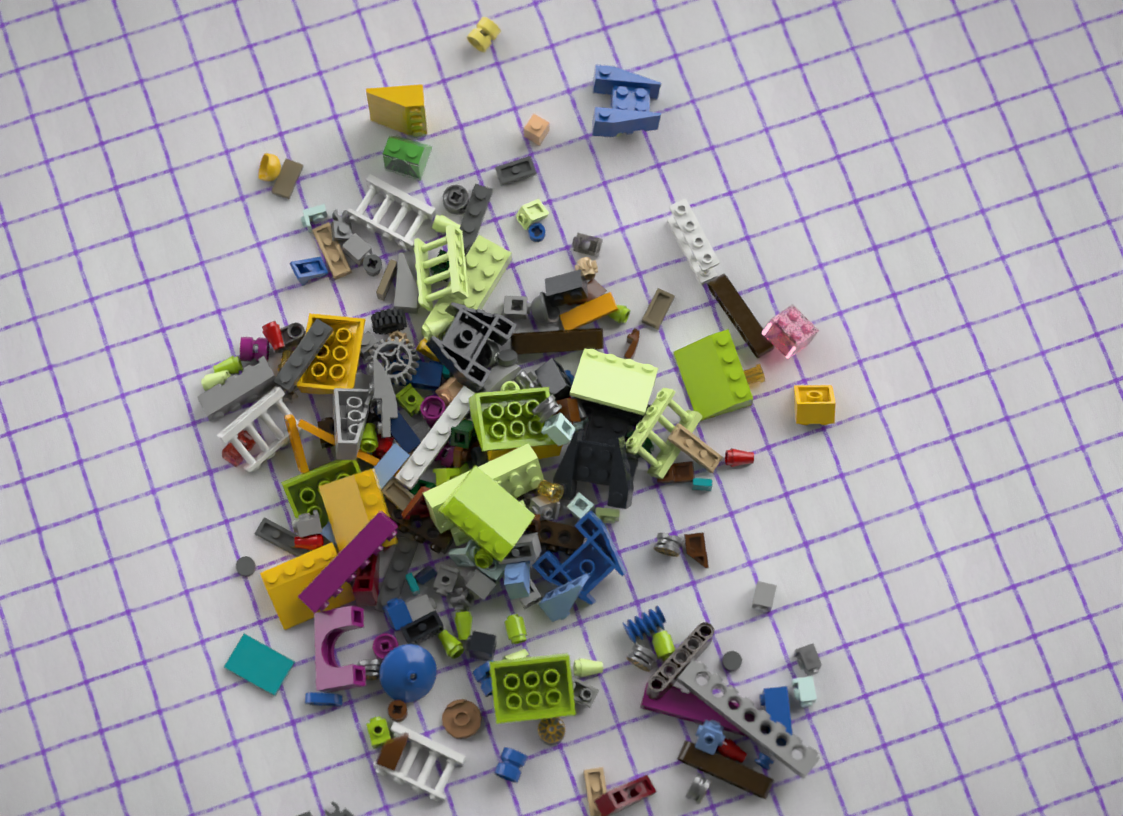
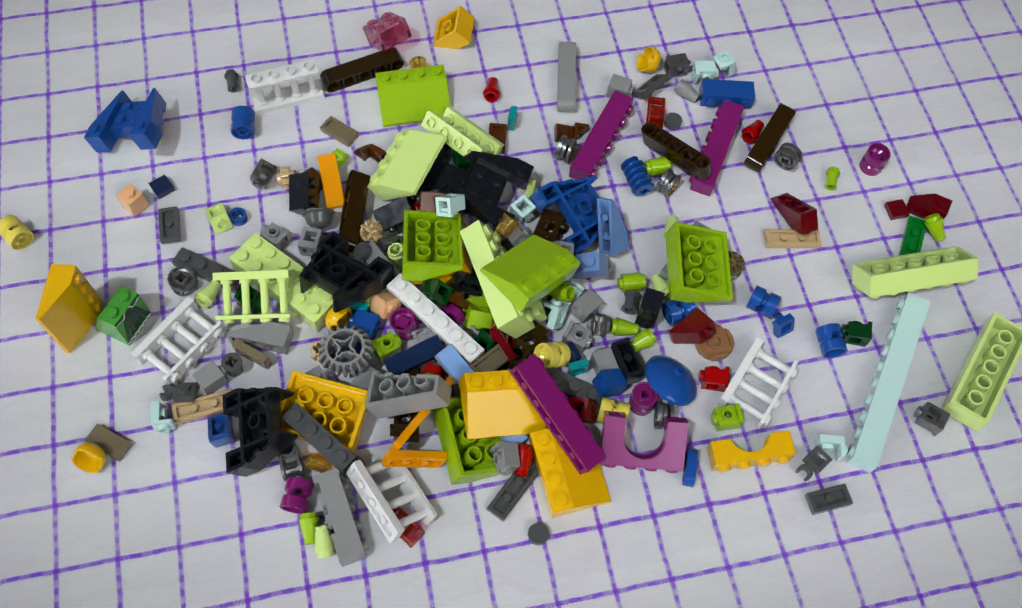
camera: 85 degrees left, 10 degrees down
teal tile [224,633,295,696] -> none
red cone [262,321,285,351] -> none
light grey slope [369,359,398,438] -> none
black tyre [371,308,407,335] -> none
reddish brown slope [376,732,409,771] -> none
reddish brown wheel [388,700,408,722] -> none
yellowish green cone [421,318,450,341] -> none
flat silver wheel [532,395,562,423] -> none
tan tile [667,423,723,473] -> none
light grey brick [677,660,820,780] -> none
medium blue brick [695,720,725,755] -> none
blue bush [754,752,774,771] -> none
none -> dark blue tile [148,175,175,199]
none -> black wedge [222,387,298,477]
none -> dark grey pin [224,69,239,93]
none -> blue wheel [231,106,255,140]
none -> light grey brick [260,222,292,251]
none -> tan gear [360,219,383,244]
none -> light yellow wheel [534,342,571,369]
none -> light grey beam [557,41,576,112]
none -> magenta brick [568,91,634,180]
none -> light yellow wheel [596,397,630,424]
none -> dark grey bush [621,290,641,315]
none -> dark grey plate [633,74,669,99]
none -> yellow hair [636,46,661,73]
none -> clear red slope [646,97,666,128]
none -> dark red slope [668,308,716,344]
none -> light grey cone [674,79,700,103]
none -> red brick [698,366,729,392]
none -> yellow arch [706,431,796,473]
none -> light aqua bracket [713,50,736,77]
none -> blue tile [772,312,795,338]

